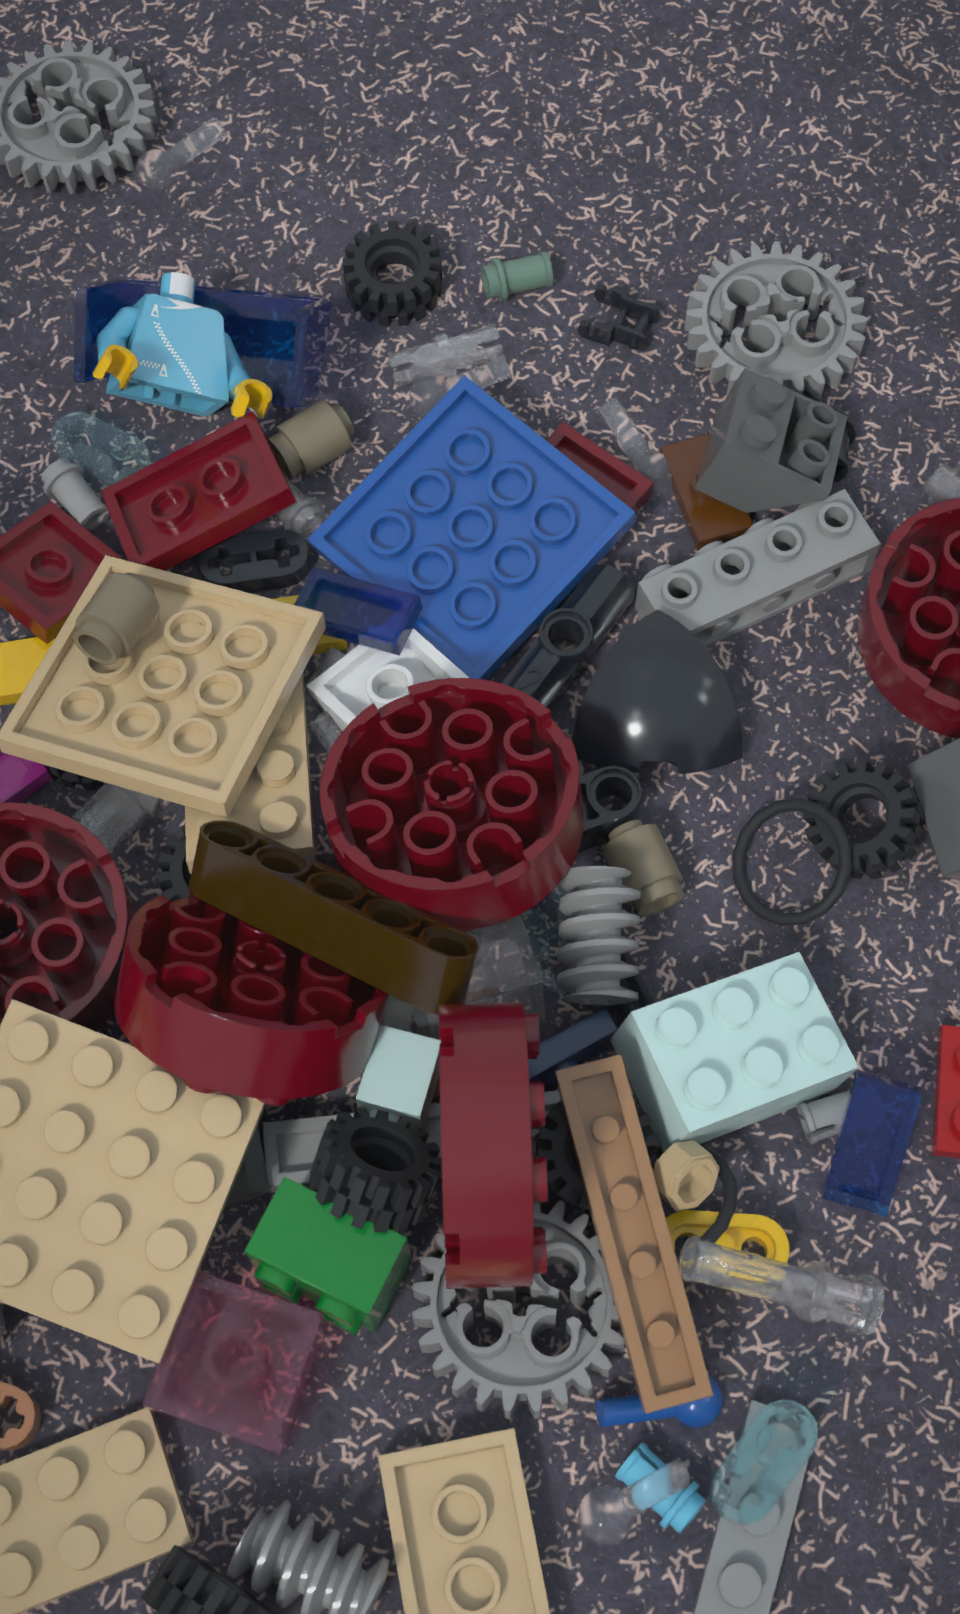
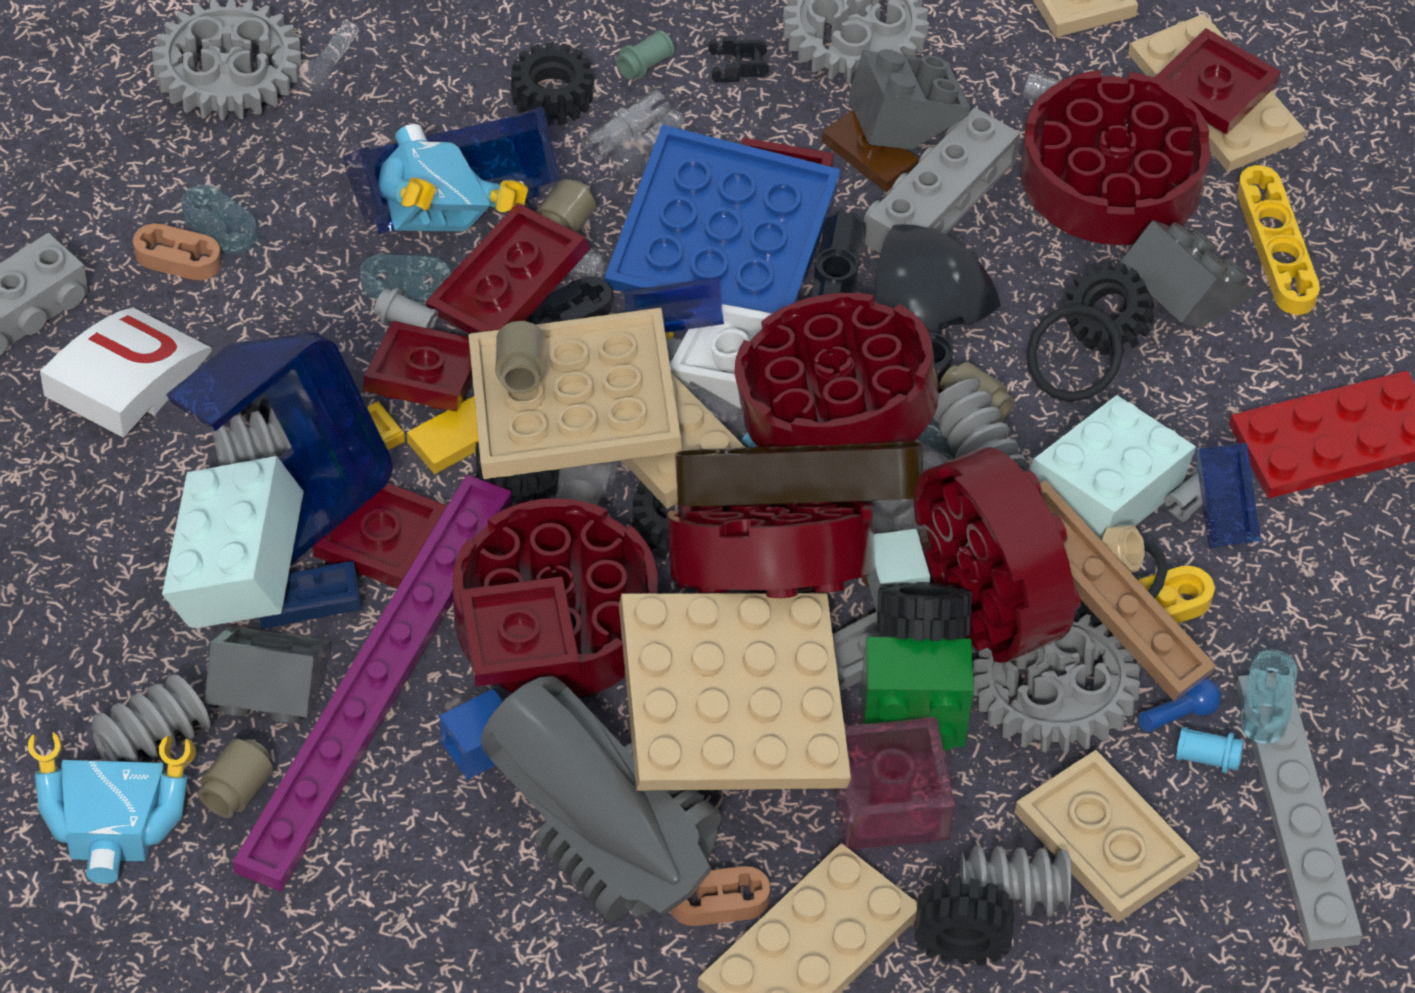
camera: 30 degrees left, 15 degrees down
clear bar [578,1460,690,1545] -> none
clear bar [599,398,672,495] -> none
clear pin [678,1236,884,1337] -> none

